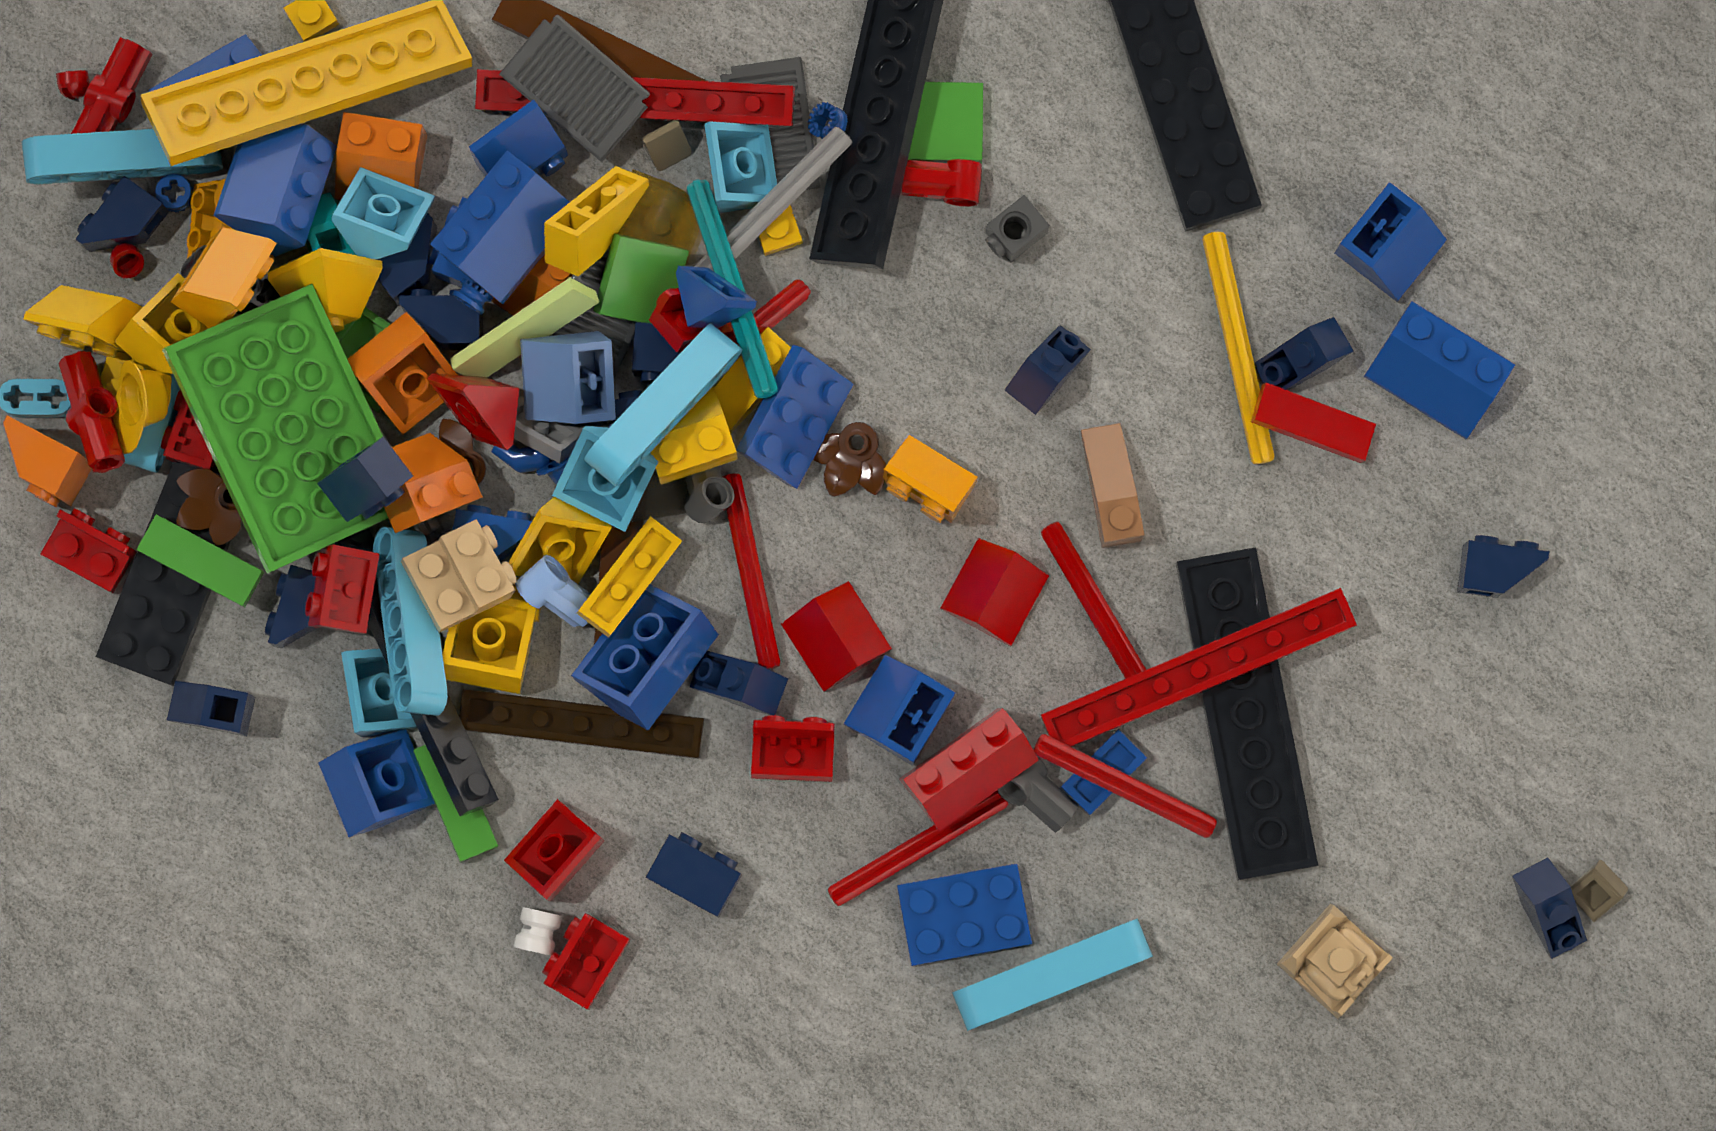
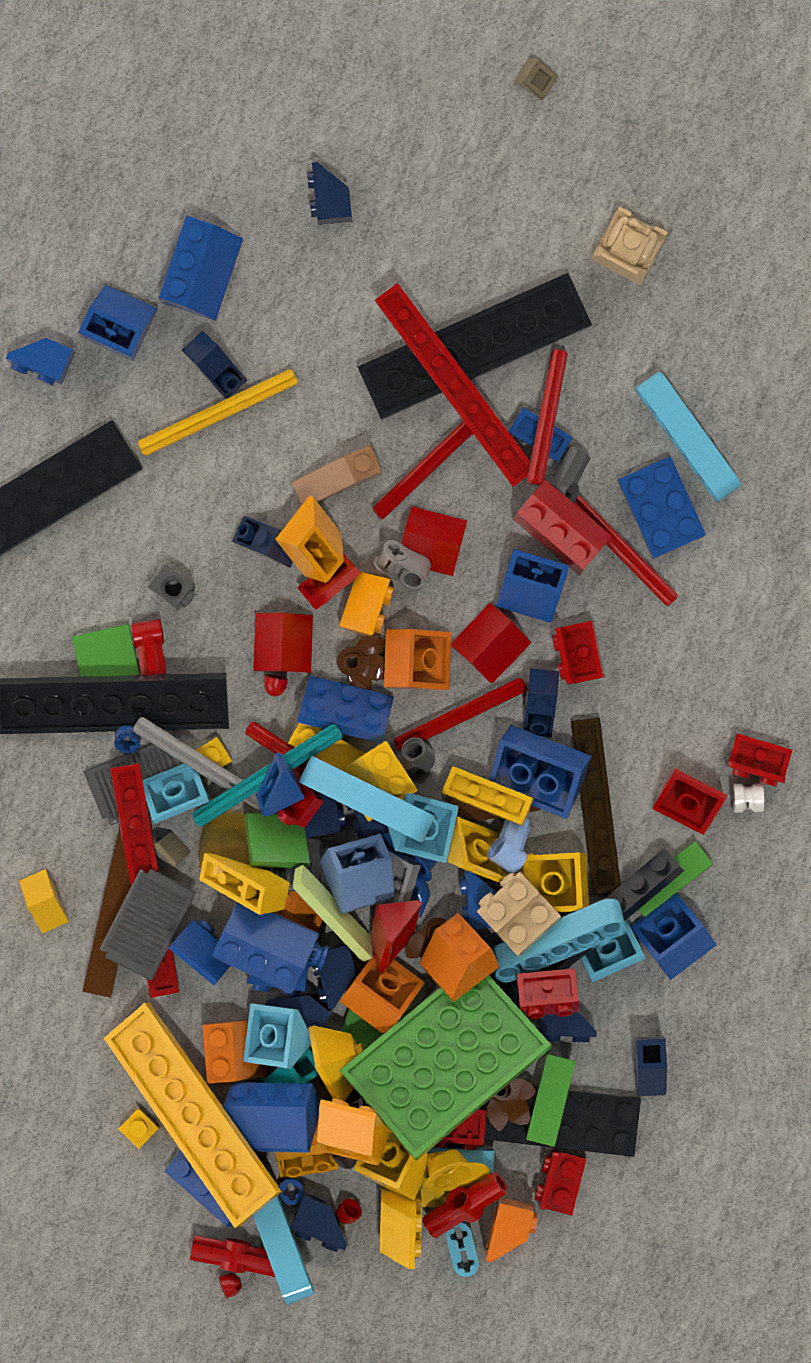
camera: 100 degrees left, 5 degrees up
dark blue brick [317,436,413,522] -> none
dark blue brick [646,832,742,918] -> none
red tile [1251,382,1376,463] -> none
dark blue slope [1512,857,1587,959] -> none
none -> blue slope [6,338,75,386]
none -> red slope [253,613,313,673]
none -> red hinge [264,675,288,697]
none -> light orange slope [275,496,344,583]
none -> red bracket [297,553,361,610]
none -> light grey piece [372,540,431,592]
none -> orange slope [384,629,451,690]

